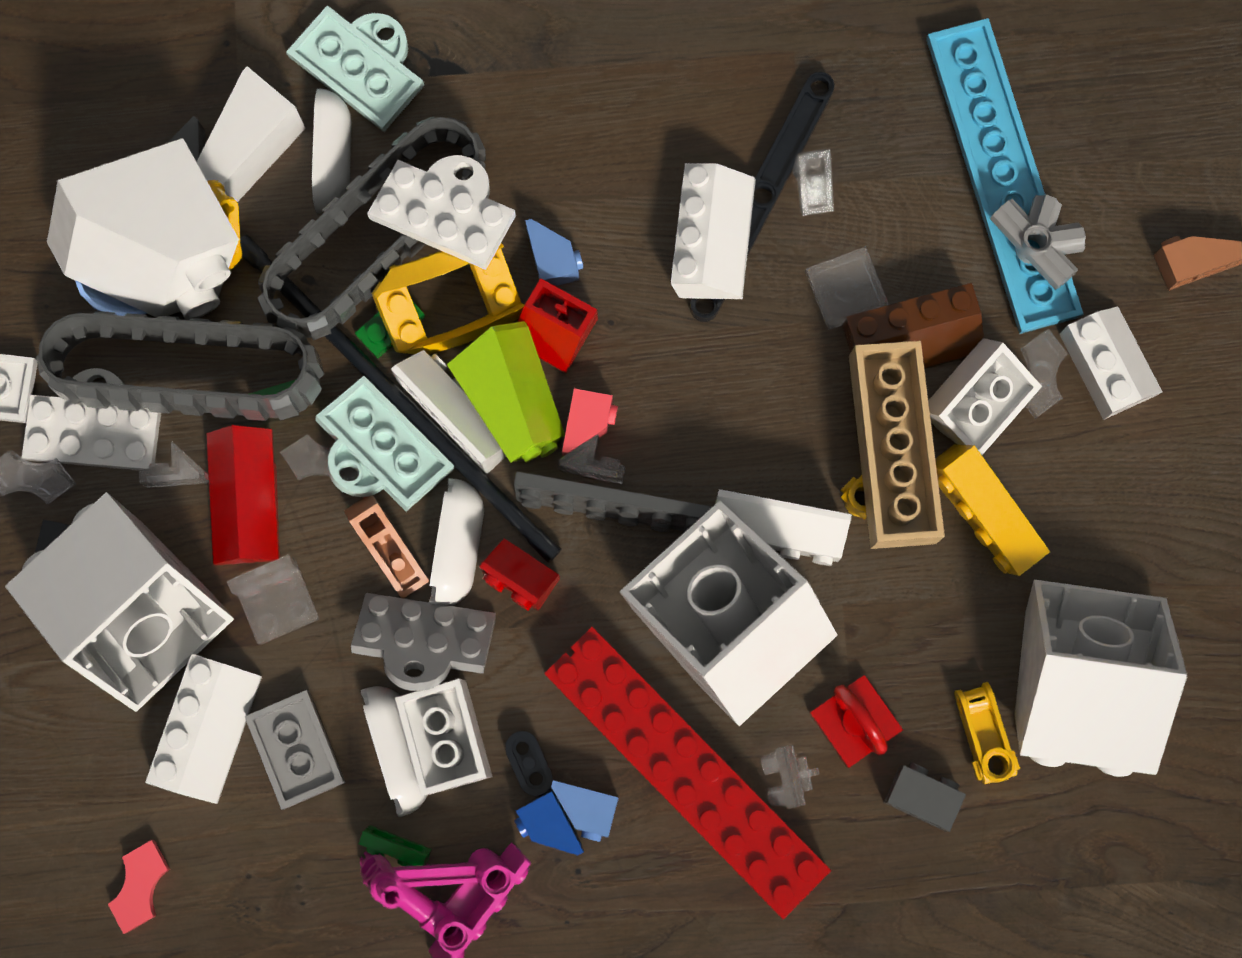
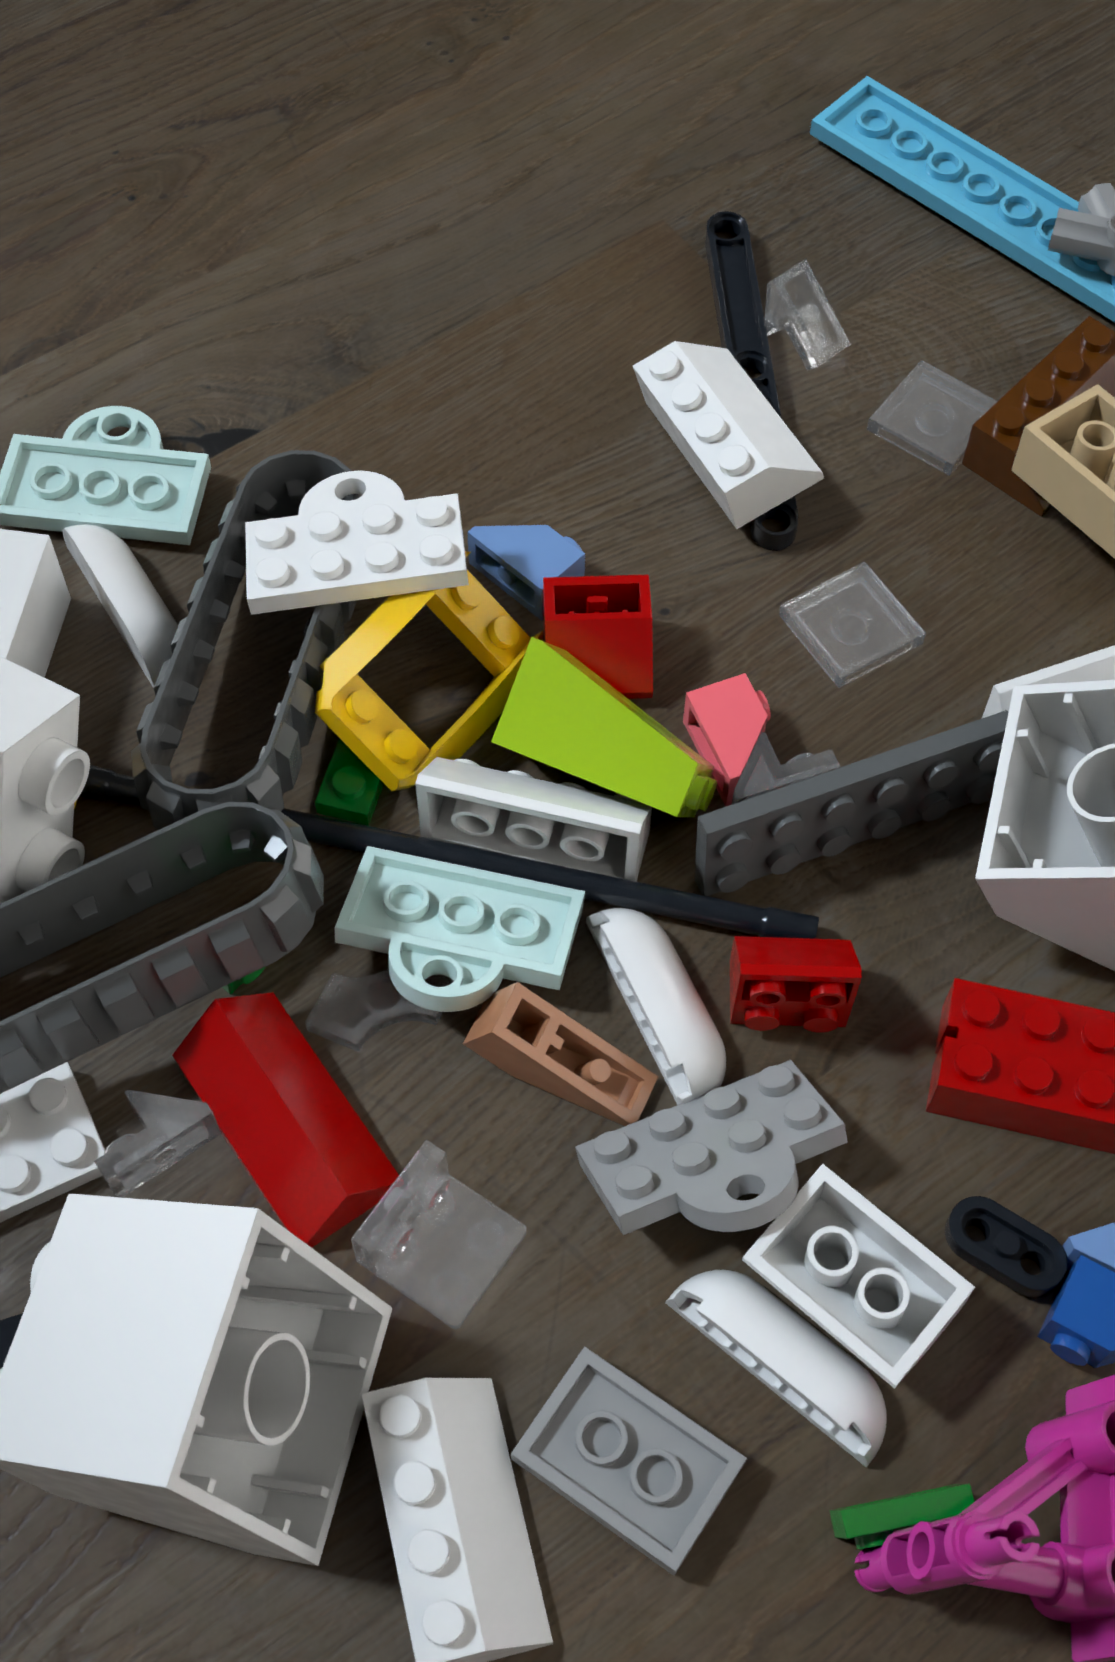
camera: 35 degrees left, 20 degrees down
none -> clear tile [779,561,926,688]

